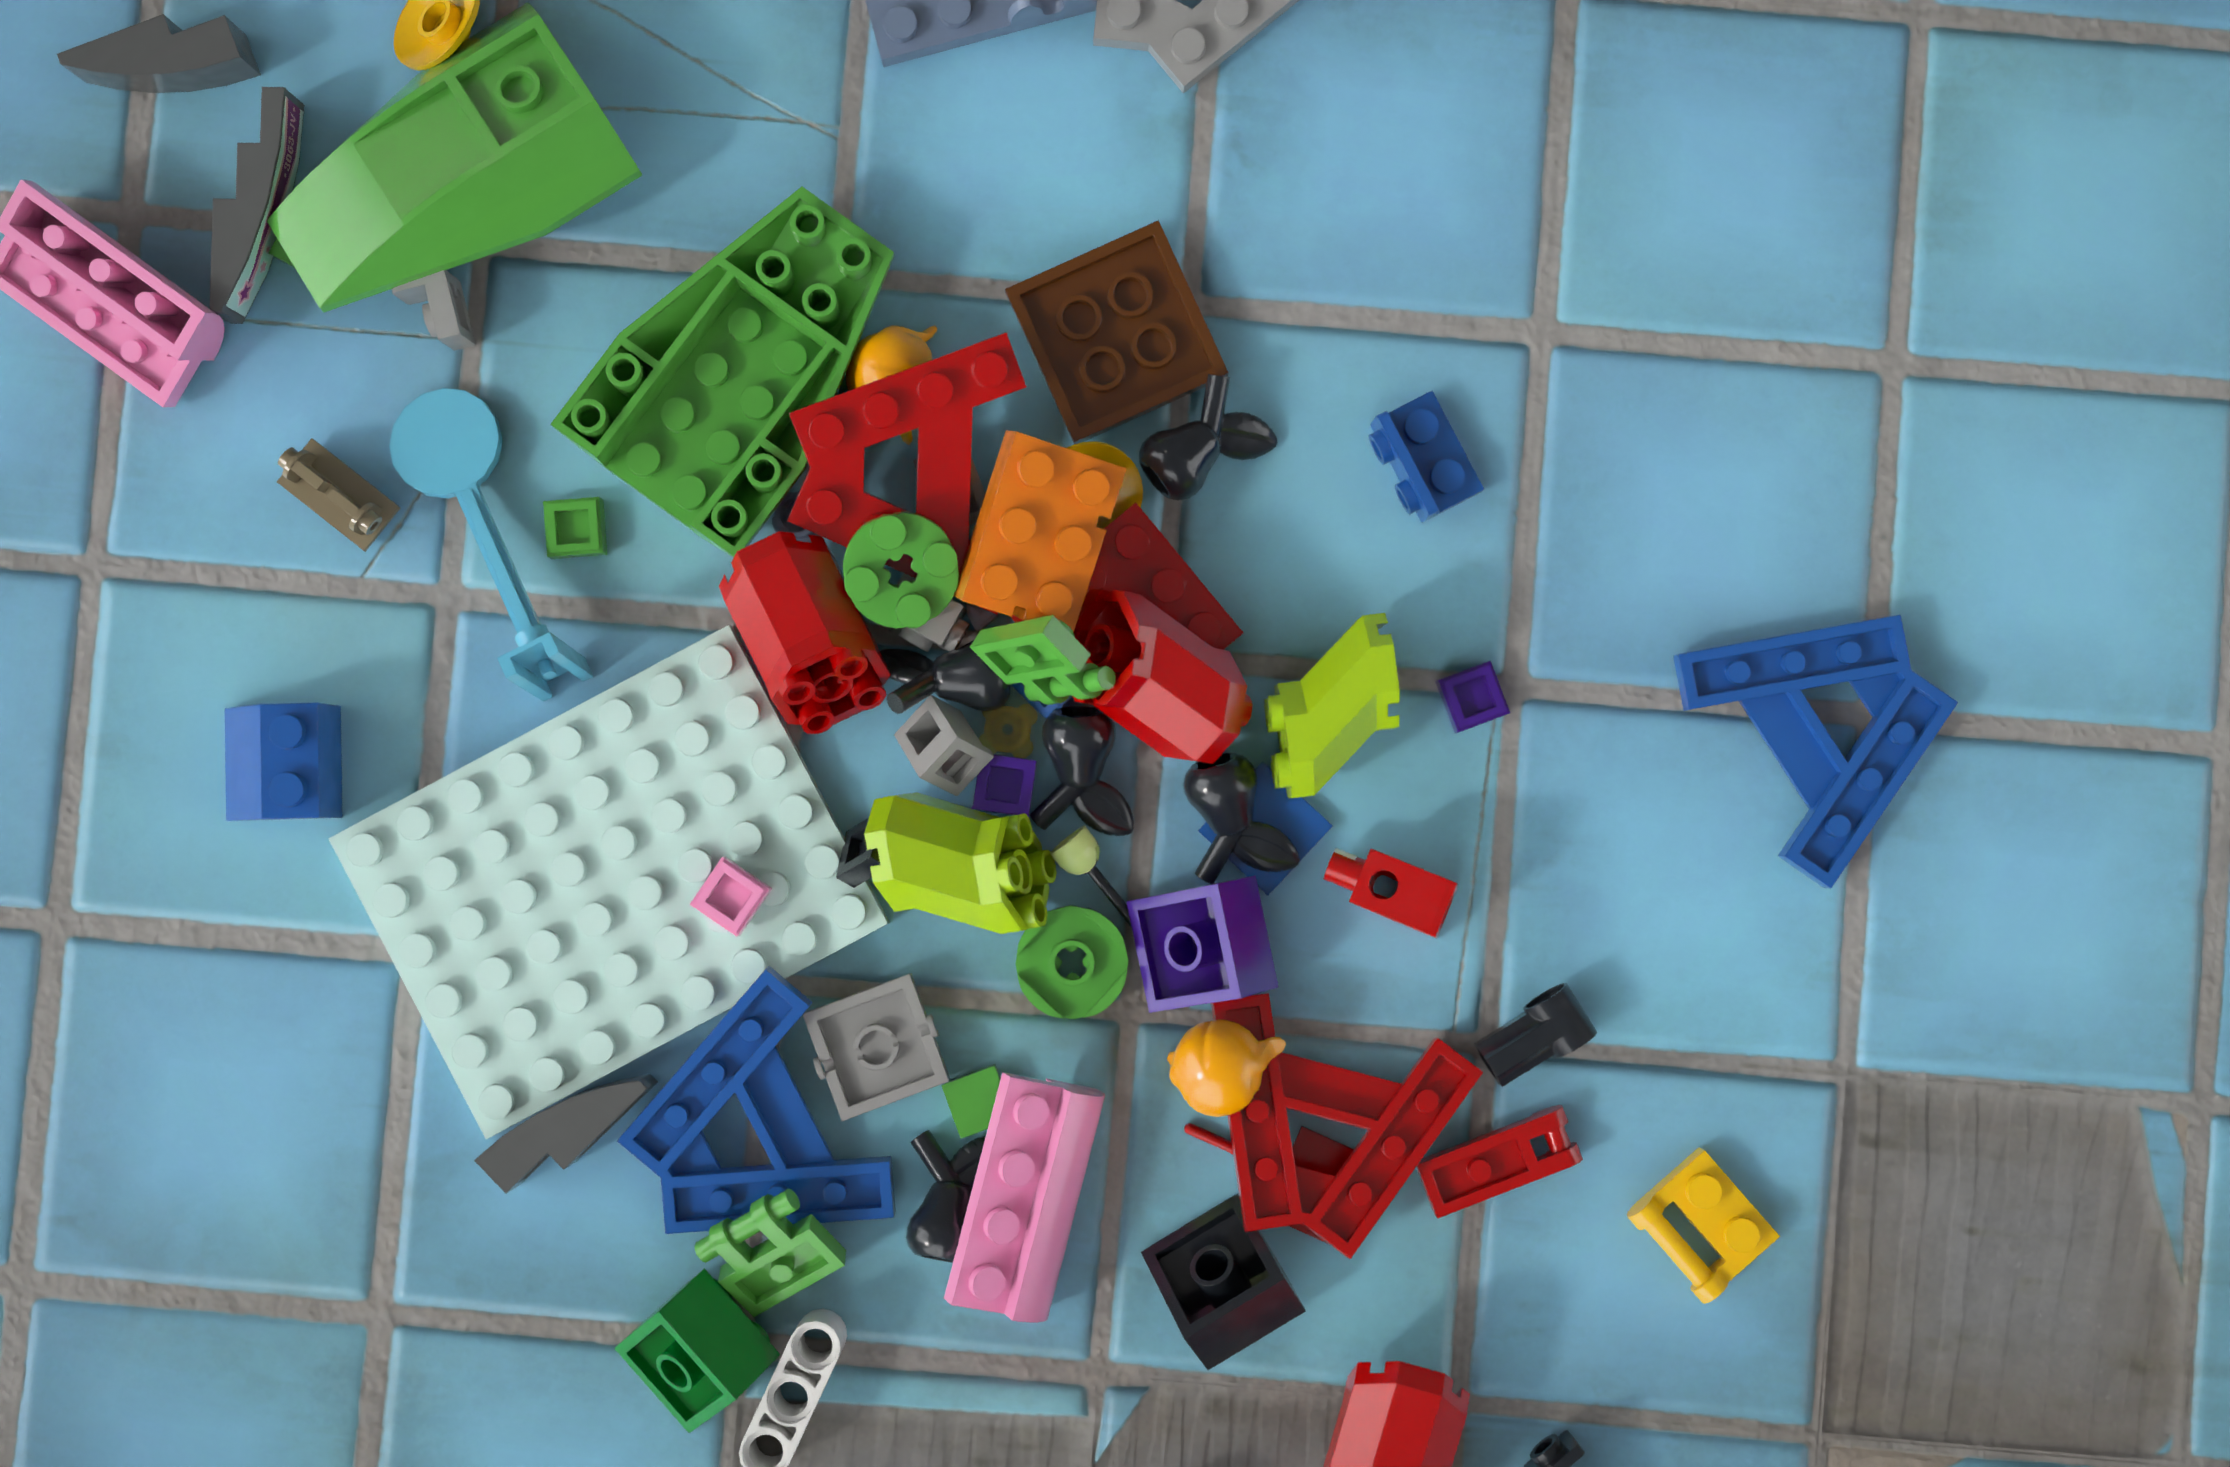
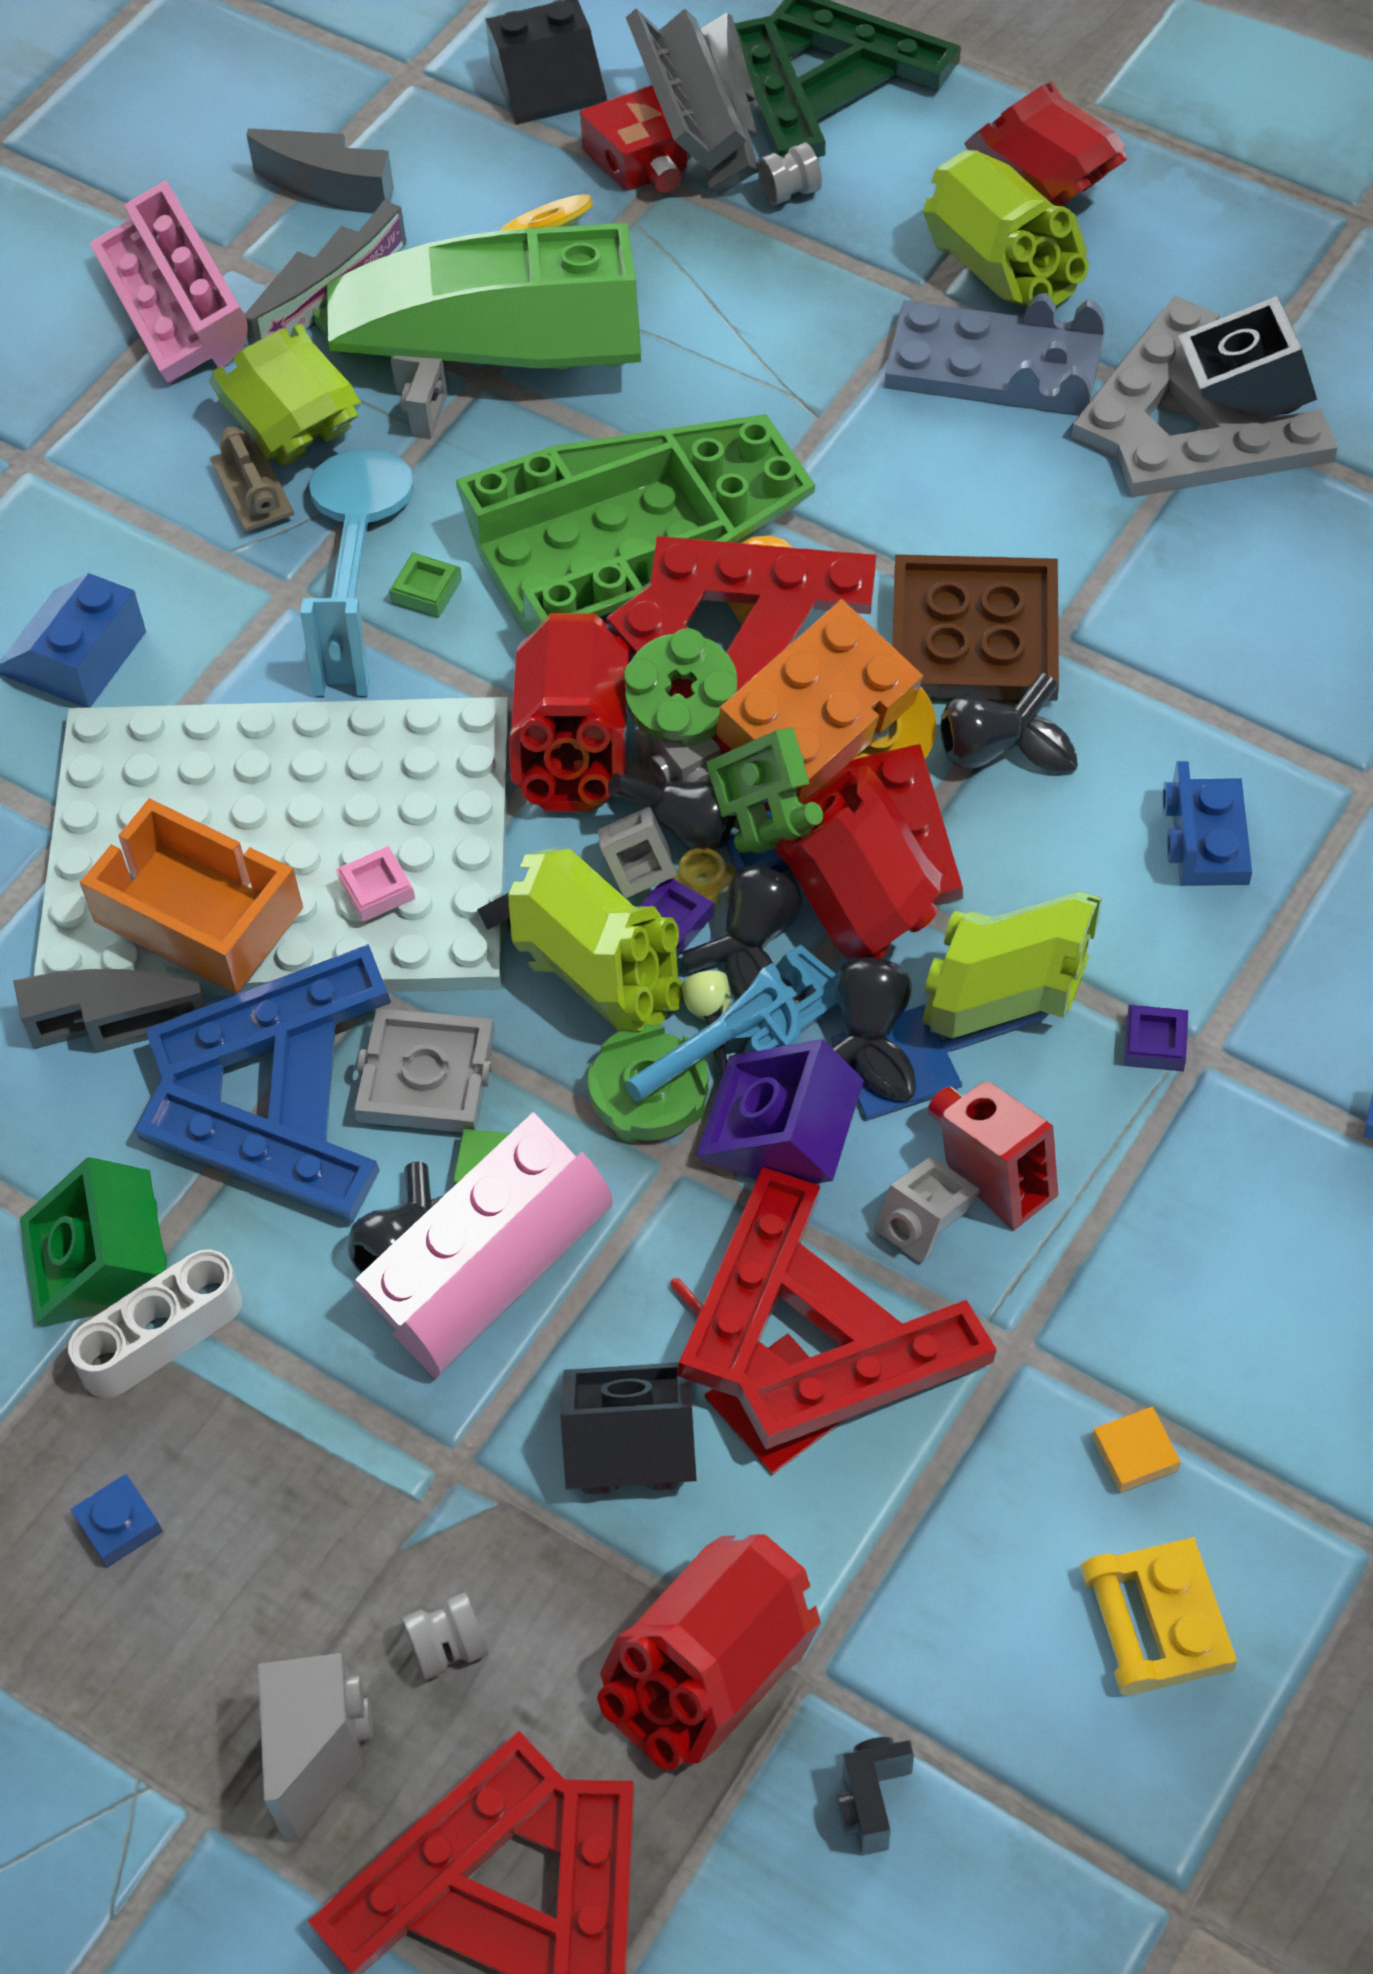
camera: 35 degrees right, 30 degrees down
bright green plate [694,1189,846,1317] -> none
light orange hair [1167,1019,1286,1117] -> none
red plate [1416,1105,1583,1219] -> none
black piece [1474,983,1597,1087] -> none
none -> orange piece [79,798,304,994]
none -> lime brick [209,324,361,467]
none -> dark azure piece [625,944,838,1102]
none -> light grey bracket [875,1156,980,1262]
none -> light orange tile [1092,1406,1181,1493]

